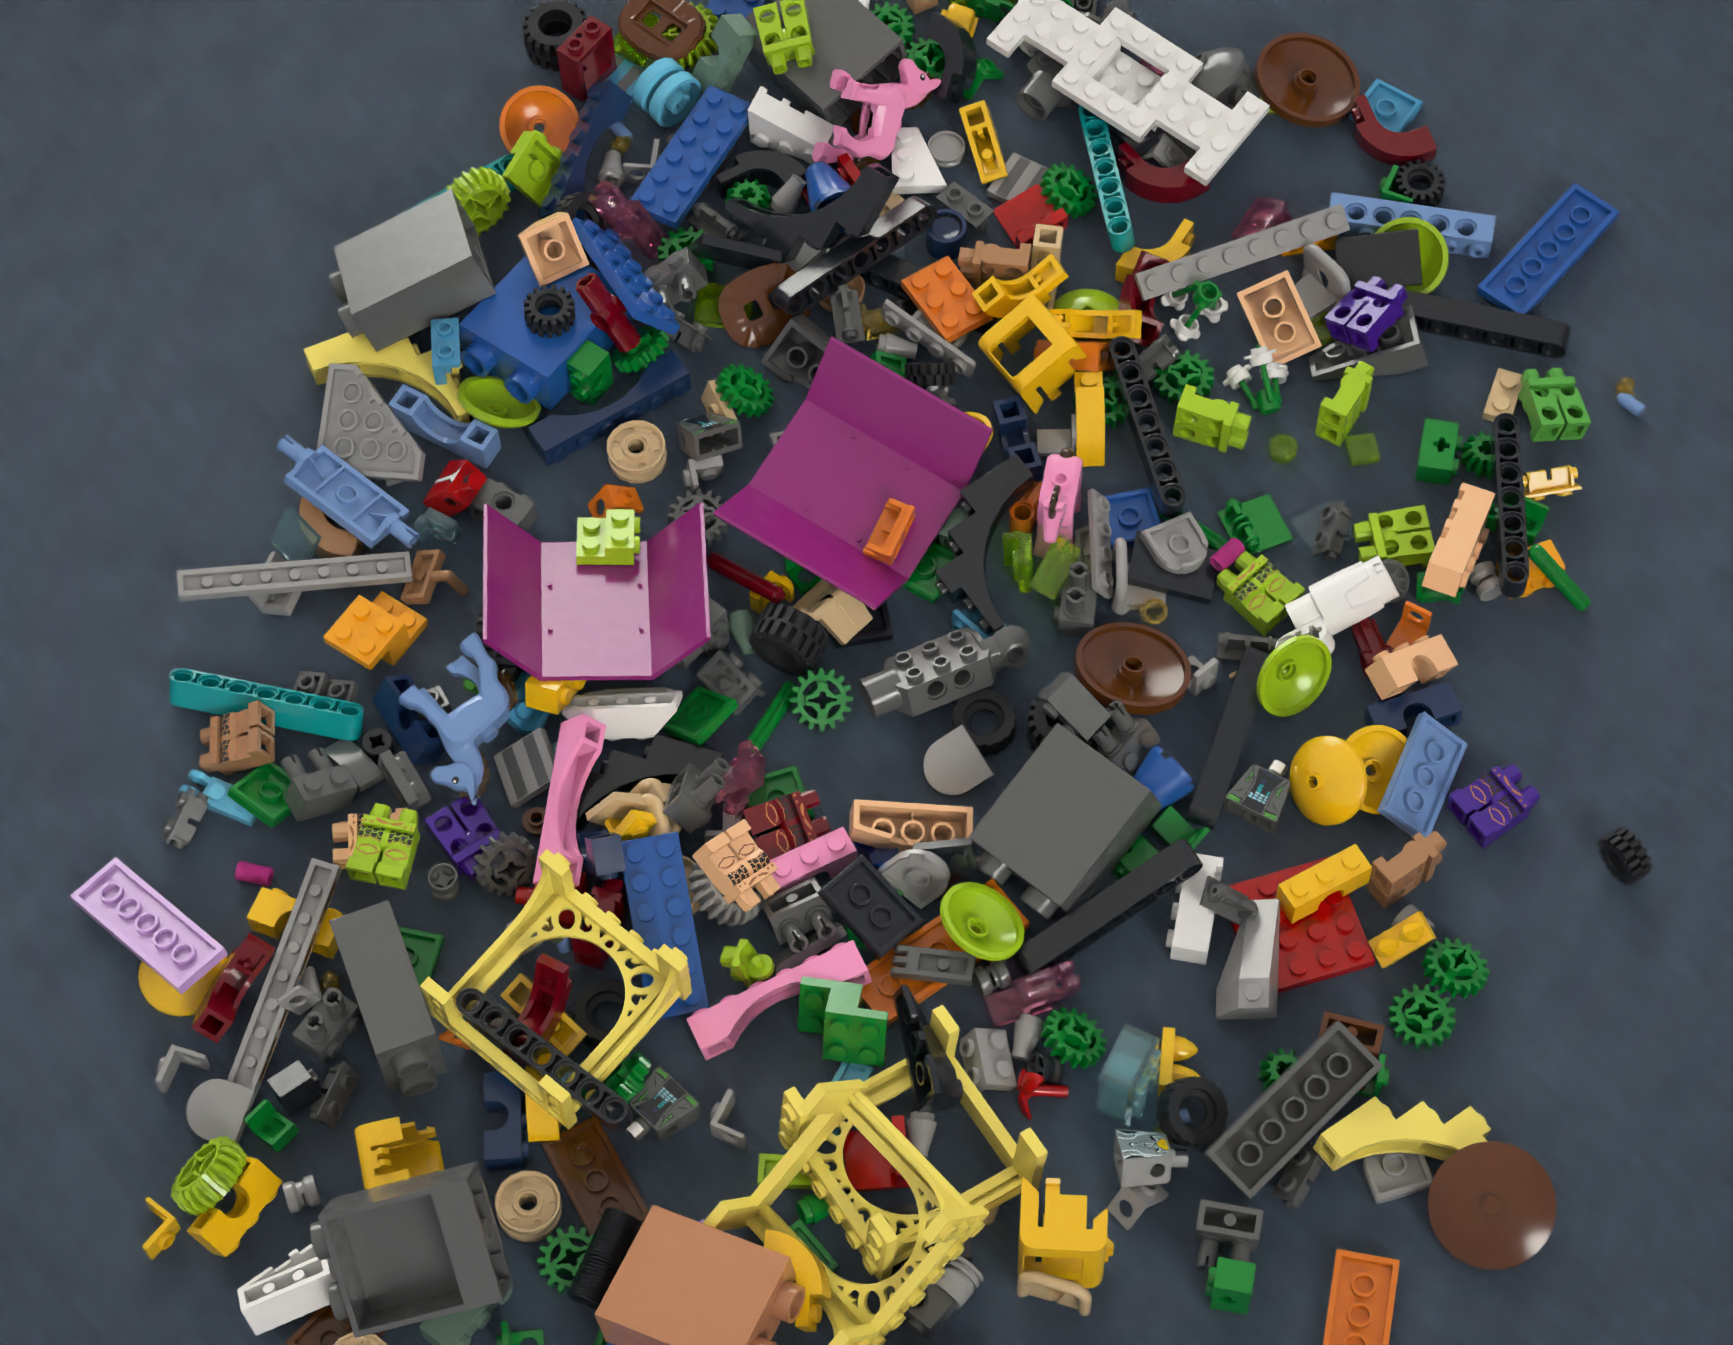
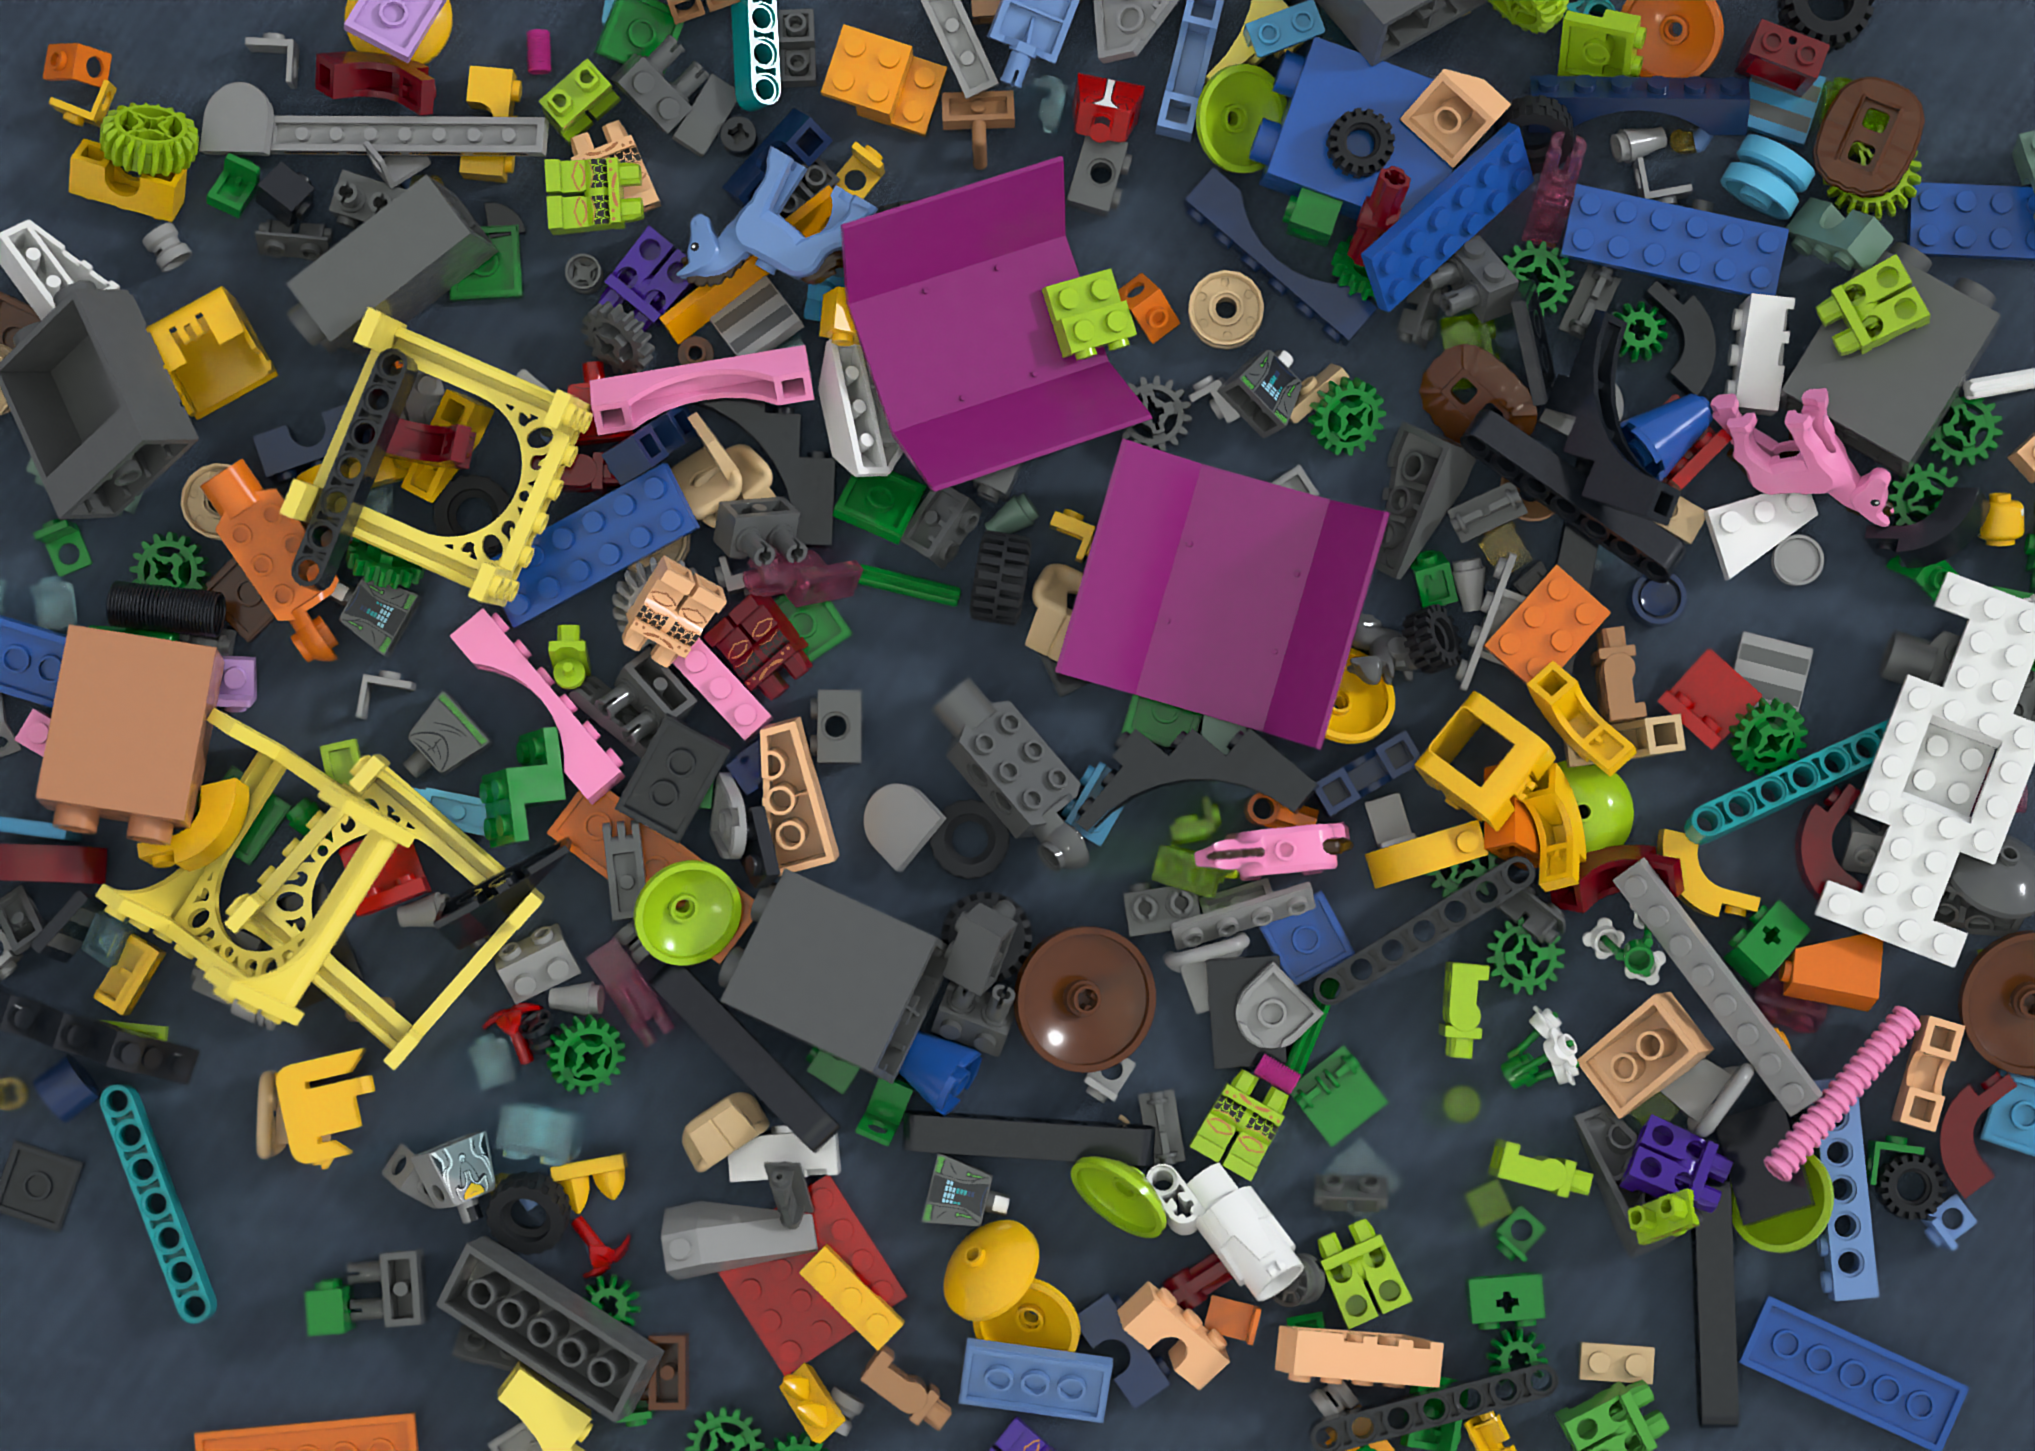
camera: 70 degrees right, 25 degrees up
dark grey bracket [378,749,432,810] -> none
yellow bracket [604,809,657,841] -> none
dark red axle [706,552,786,604] -> none
light grey cone [770,174,806,214] -> none
green gear [788,667,853,731] -> none
orange hinge [863,498,916,566] -> none
dark grey hinge [936,181,994,232] -> none
yellow slope [959,100,1008,184] -> none
clear yellow bush [1140,598,1168,624] -> none
none -> orange bracket [43,43,112,88]
none -> orange brick [199,458,339,663]
none -> dark grey torso [402,691,494,779]
none -> clear light blue bracket [467,1033,518,1090]
none -> lime hips [539,58,621,145]
none -> red plant [571,1216,632,1279]
none -> light orange tile [659,185,833,345]
none -> tan piece [682,1092,770,1173]
none -> dark grey brick [810,690,863,764]
none -> yellow bracket [836,141,885,199]
none -> green bracket [1492,1205,1546,1263]
none -> lime hips [1628,1188,1699,1245]
none -> green brick [1723,899,1811,988]
none -> bright pink piece [1763,1006,1921,1182]
none -> orange slope [1779,933,1884,1012]
none -> light nougat arch [1891,1015,1965,1132]
none -> medium blue bracket [1921,1194,1977,1251]

